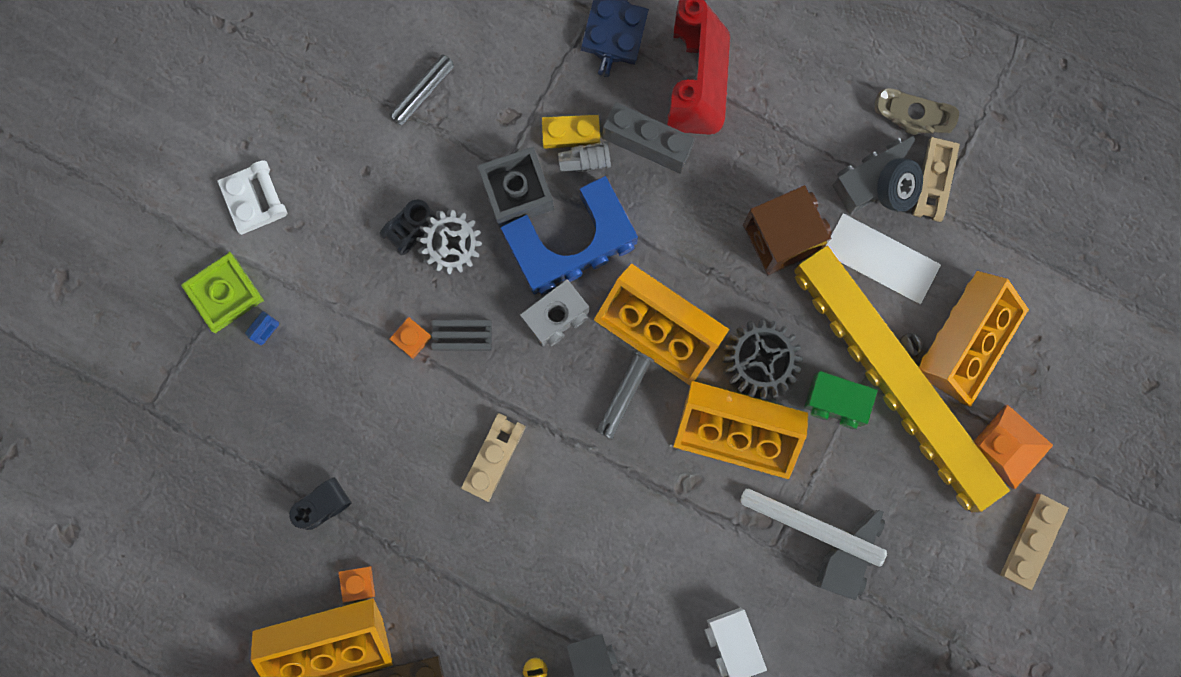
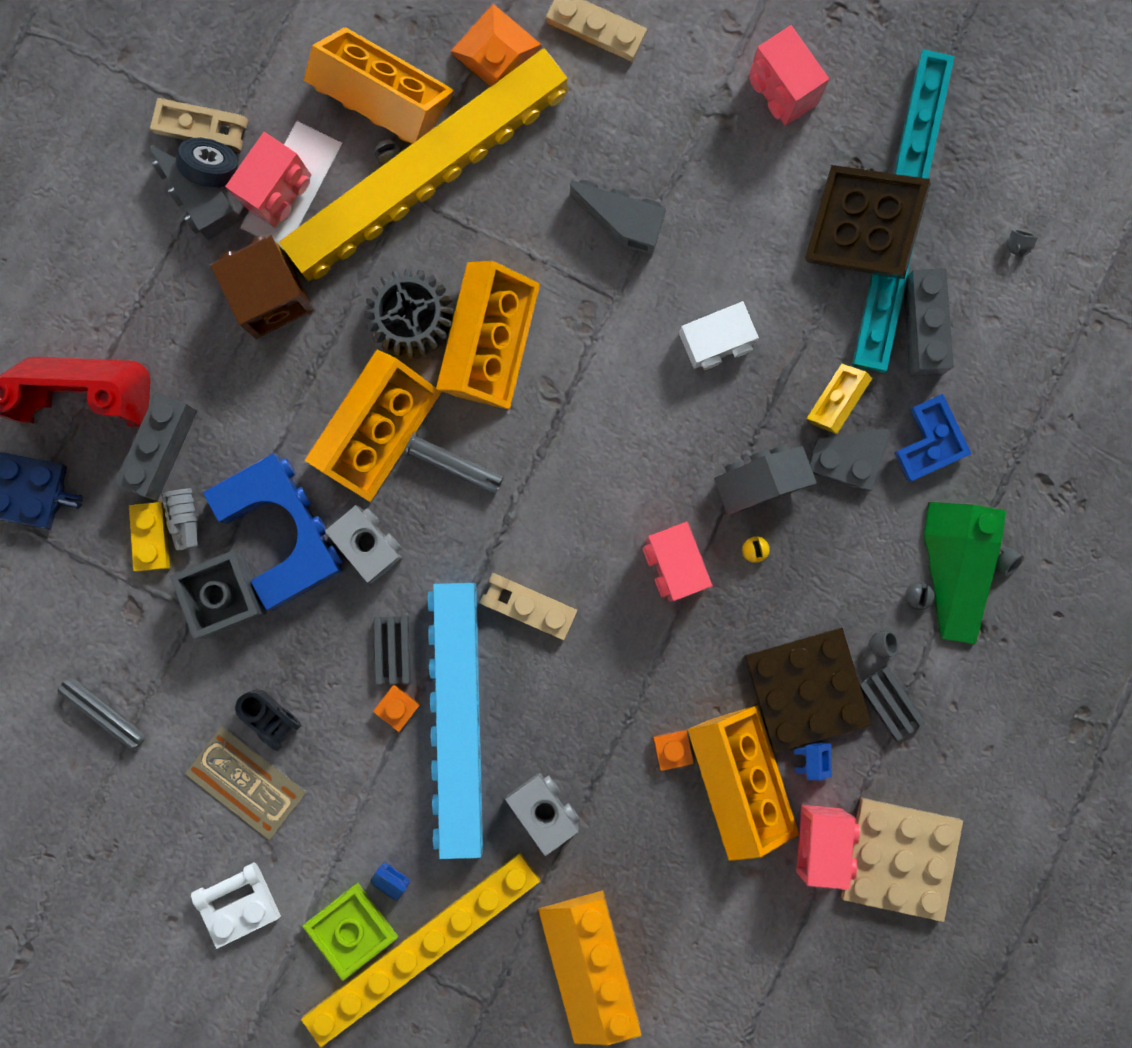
camera: 85 degrees left, 5 degrees up
black piece [289,477,352,530] -> none
light grey gear [417,209,482,274] -> none
white axle [740,488,887,567] -> none
green brick [804,371,878,430] -> none
dark tan piece [874,88,959,135] -> none
none -> sticker [185,726,306,841]
none -> coral brick [225,132,311,228]
none -> yellow plate [301,852,540,1048]
none -> medium azure brick [428,583,483,859]
none -> light grey brick [505,772,580,856]
none -> light orange slope [538,890,642,1045]
none -> coral brick [642,522,712,602]

